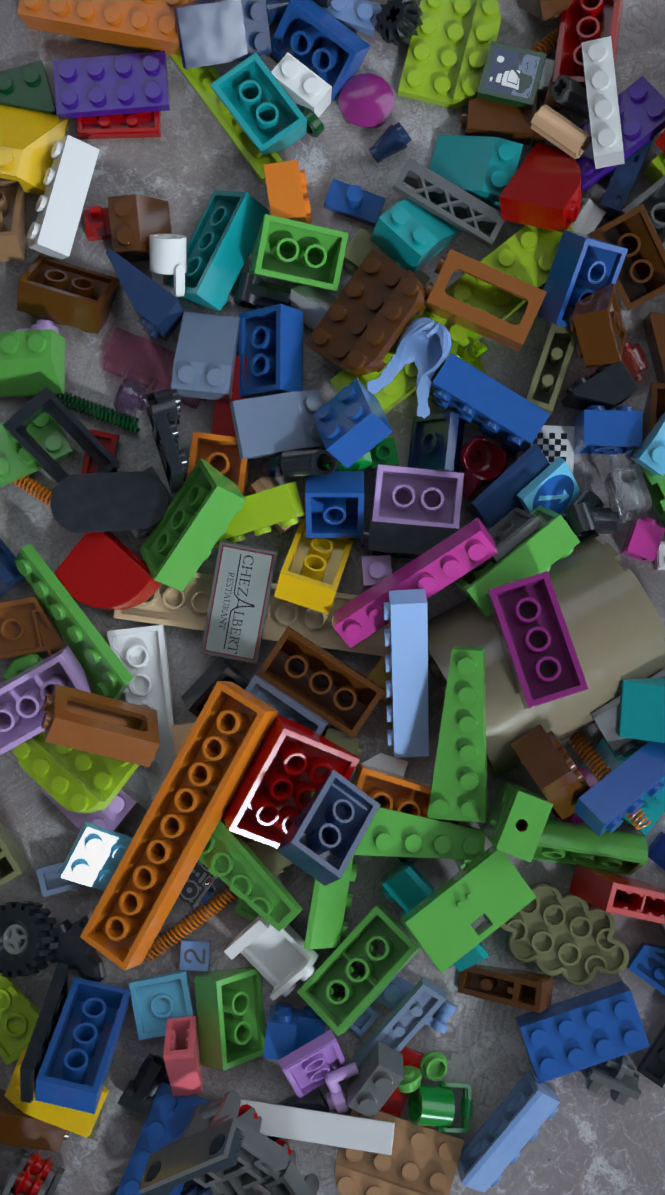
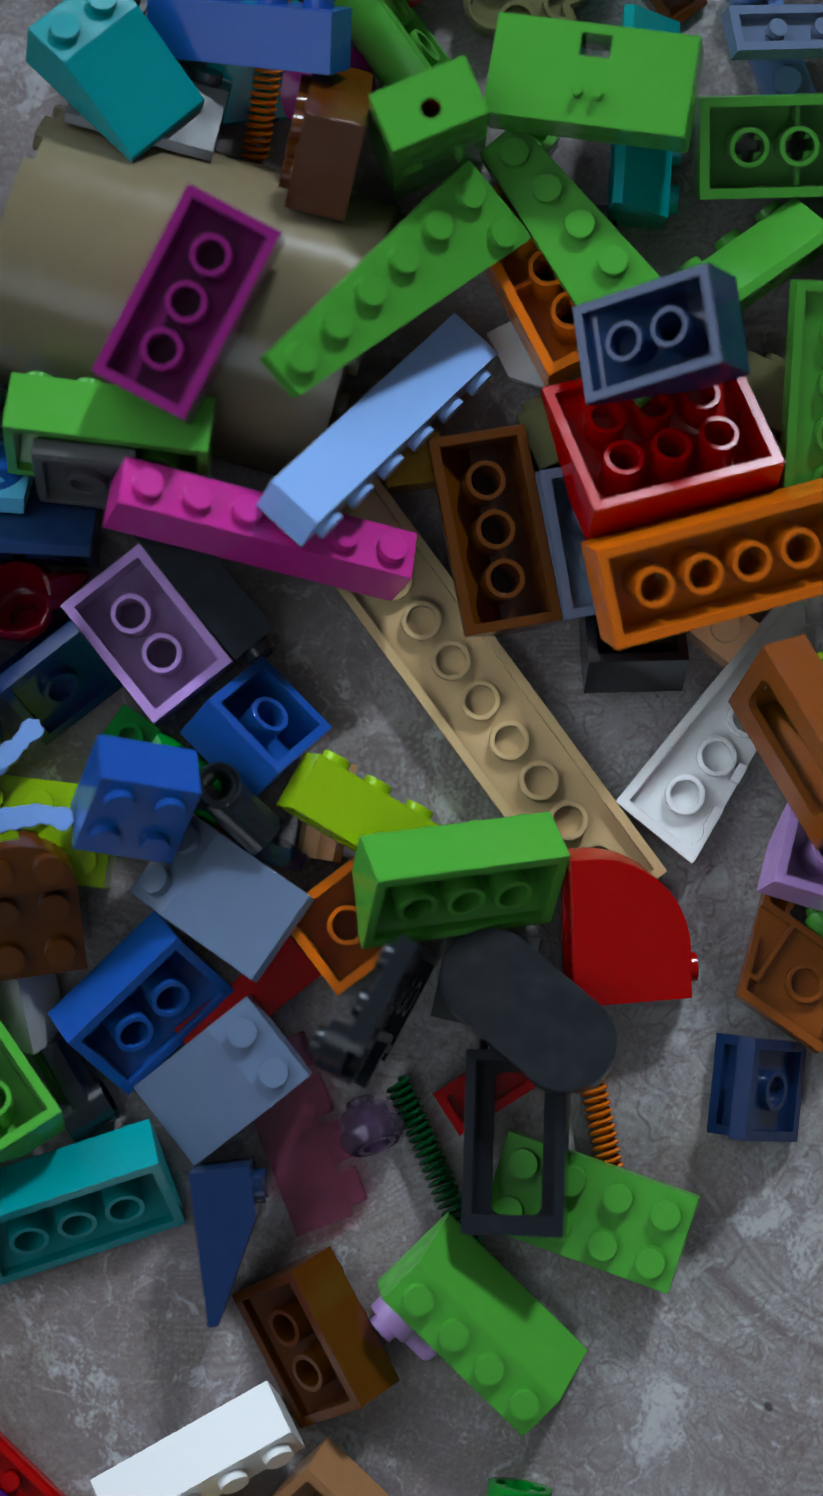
camera: 135 degrees left, 0 degrees up
bright green wing [15,543,133,700] -> none
red tile [83,206,112,241] -> none
reddish brown slope [108,194,172,262] -> none
white piece [149,234,187,297] -> none
light grey tile [201,540,278,664] -> none
yellow slope [274,519,354,615] -> none
lavender brick [361,555,392,587] -> none

